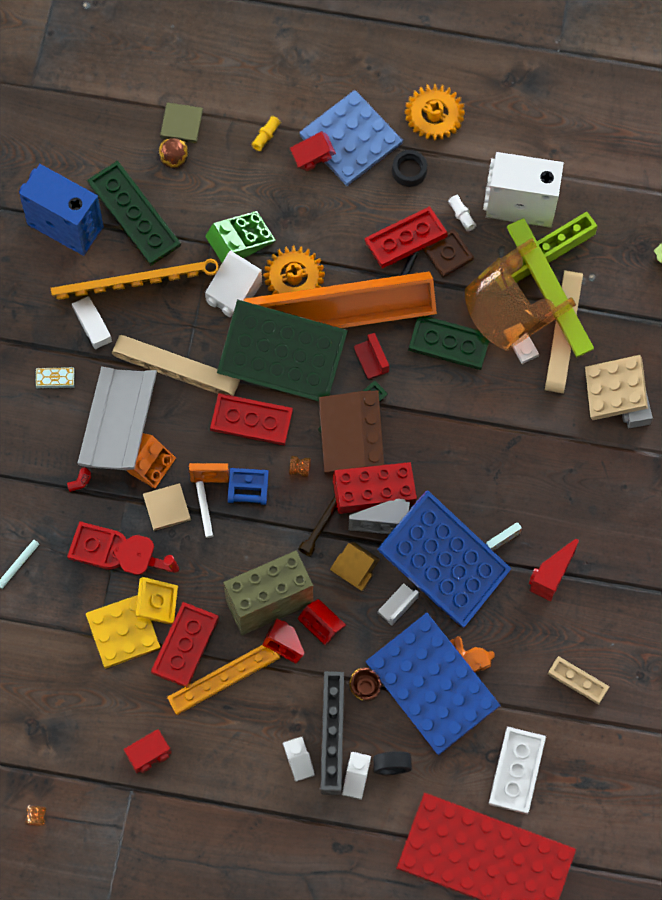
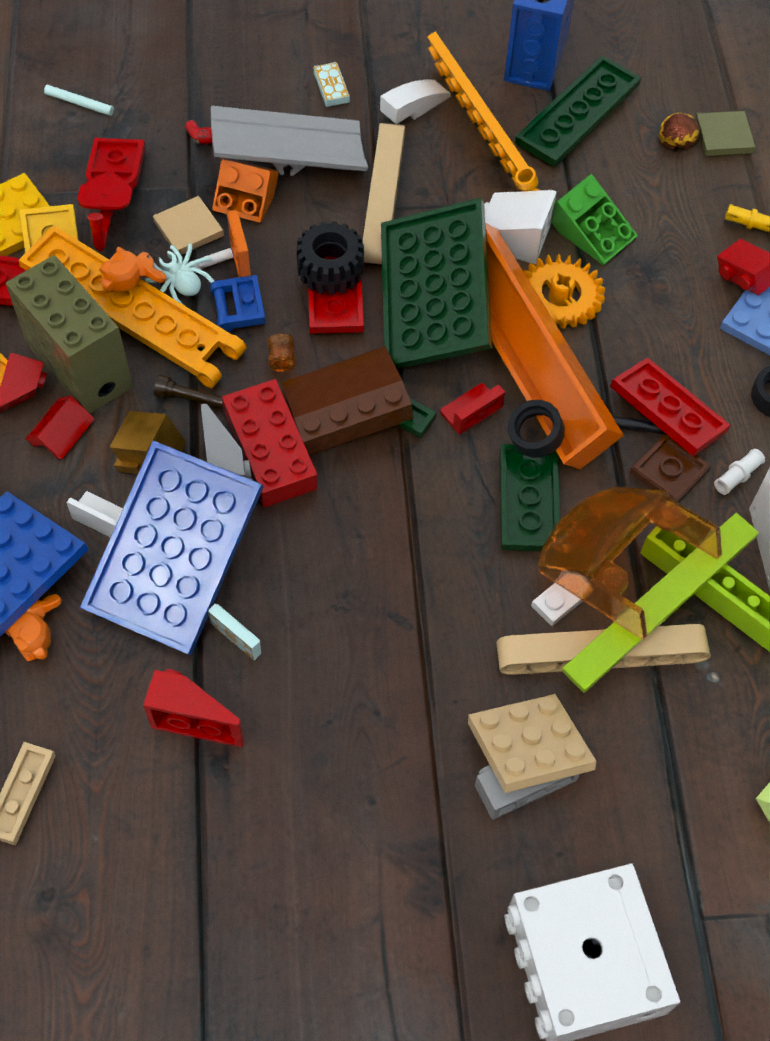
camera: 75 degrees right, 10 degrees down
none -> light orange hinge [19,225,247,388]
none -> orange animal [99,247,167,293]
none -> light aqua animal [145,244,214,304]
none -> black tyre [296,221,364,295]
none -> black tyre [508,400,565,458]

